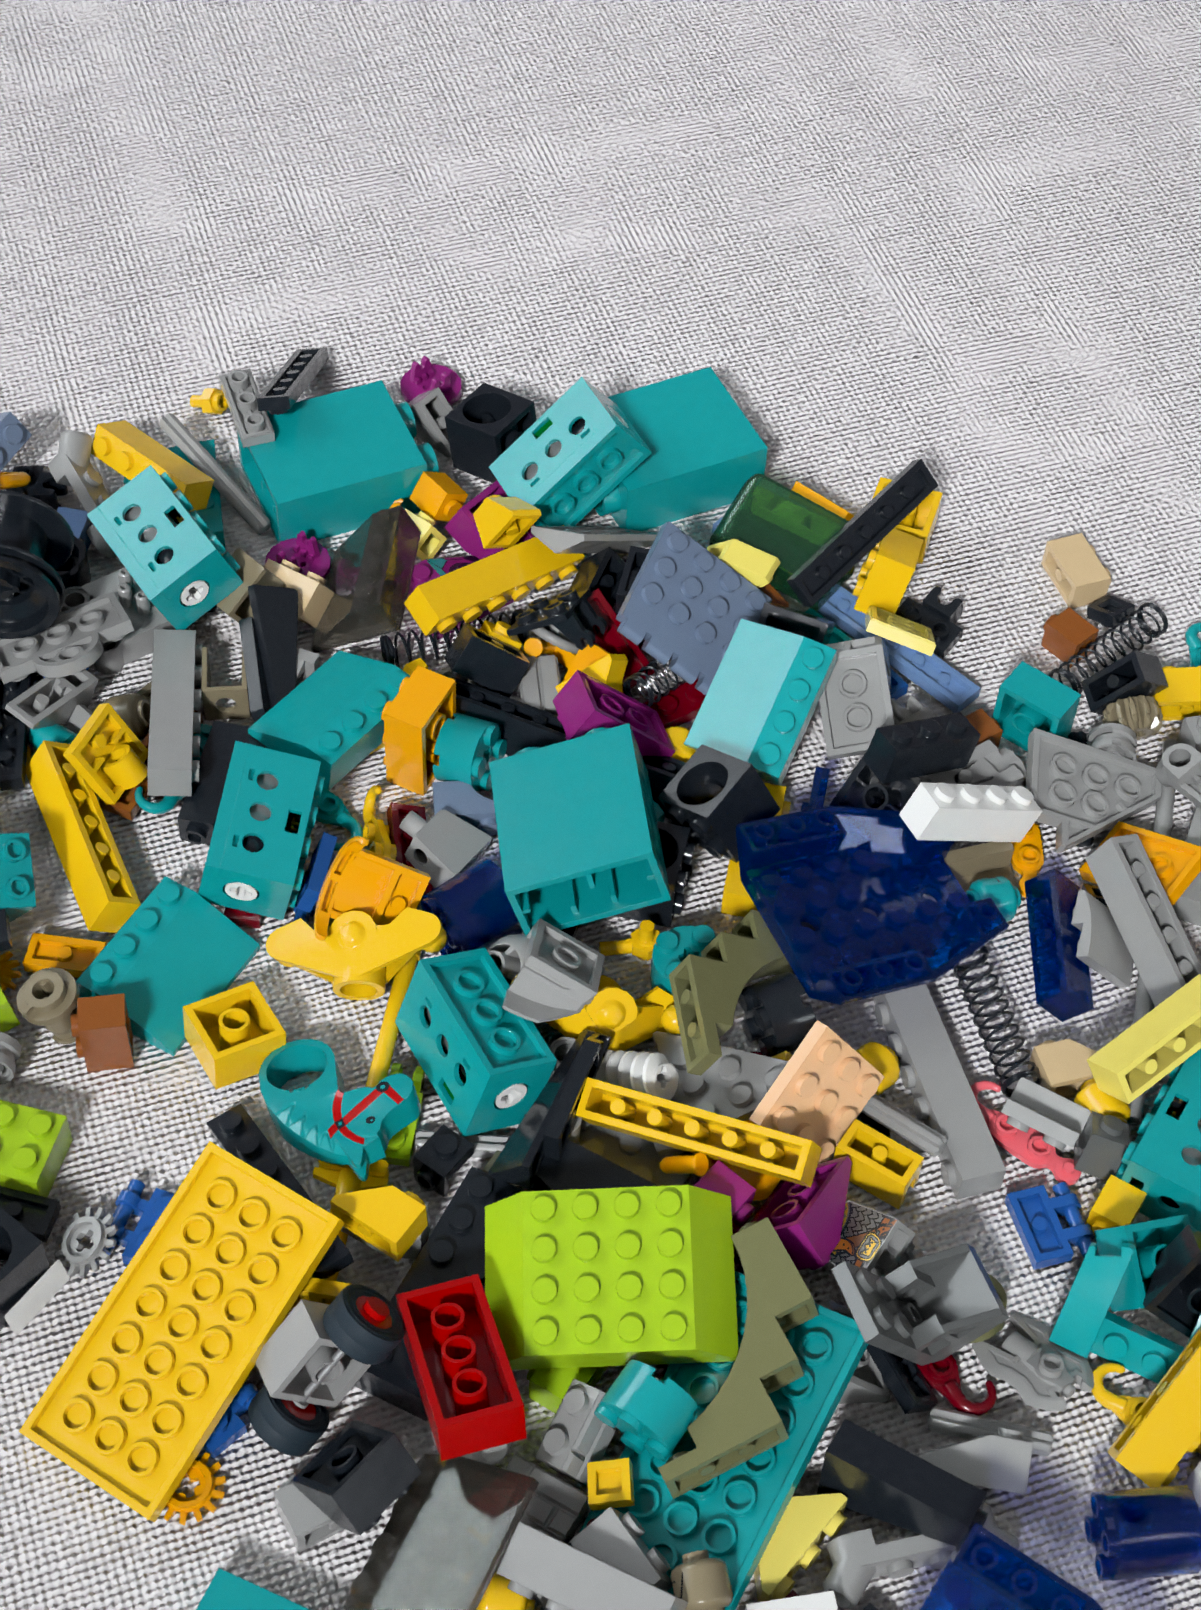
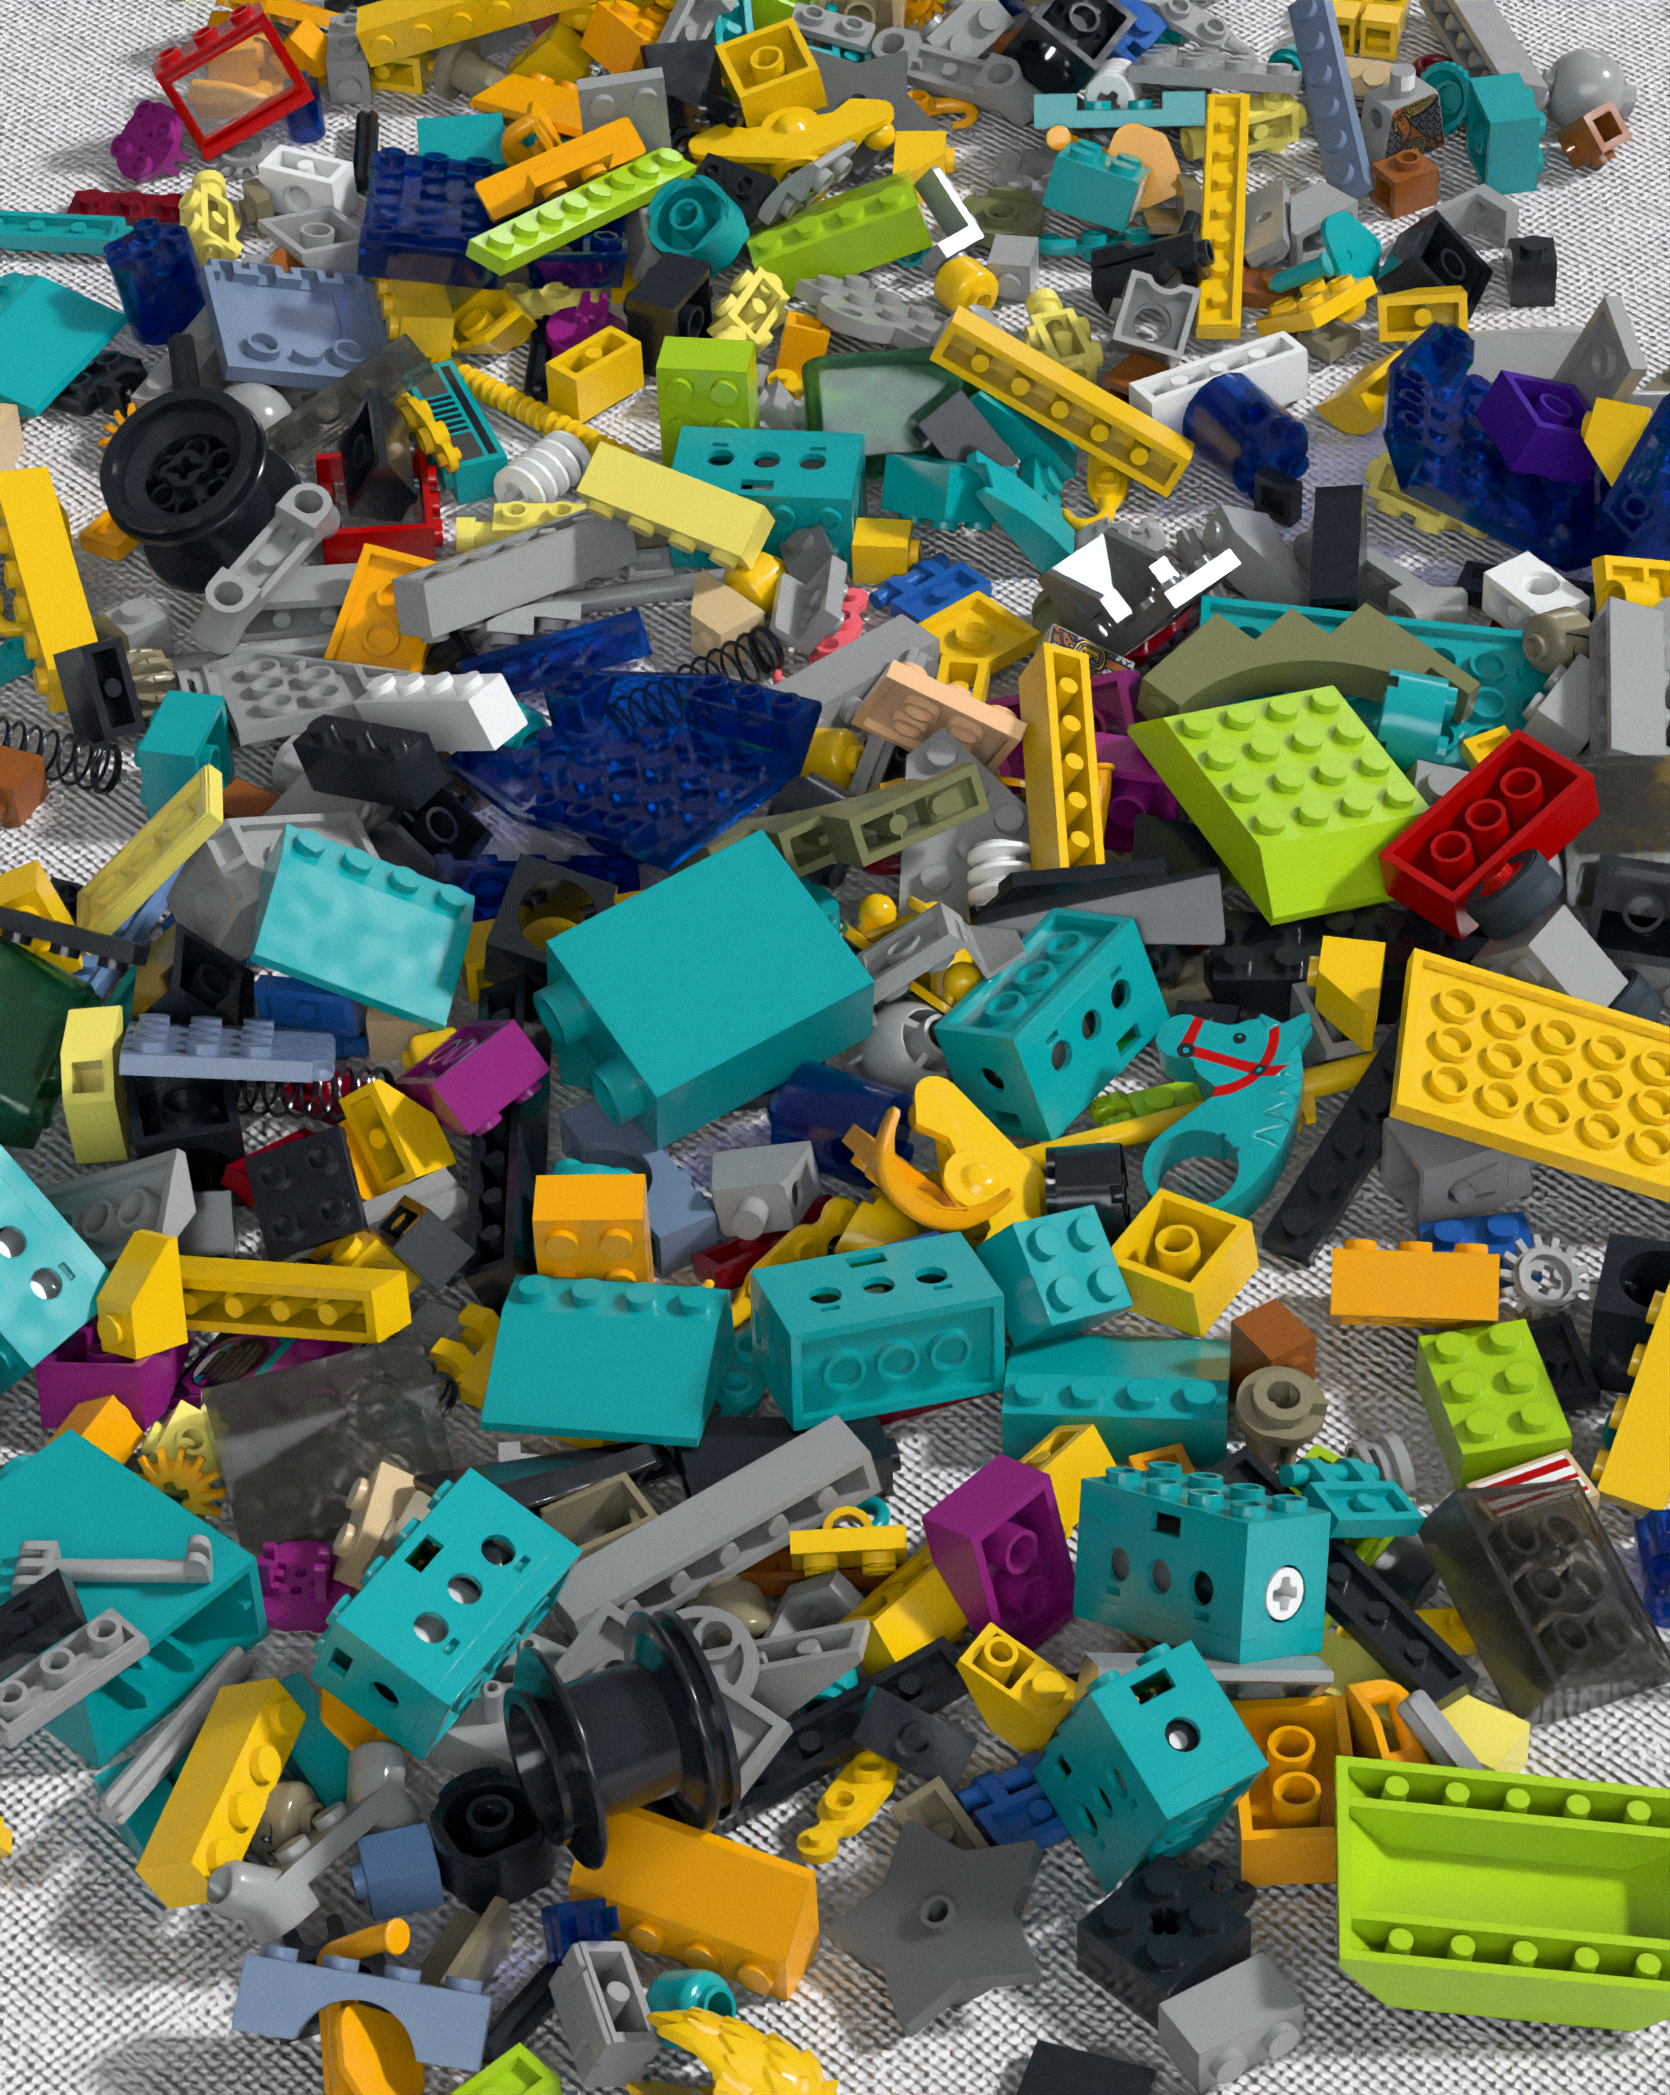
camera: 110 degrees left, 10 degrees down
none -> light grey hinge [11,1535,213,1596]
none -> yellow plate [918,590,1041,687]
none -> magenta slope [921,1454,1075,1652]
none -> teal brick [975,1205,1133,1348]
none -> black brick [1045,1142,1131,1247]
none -> black plate [1254,465,1303,528]
none -> light orange brick [1330,1239,1500,1329]

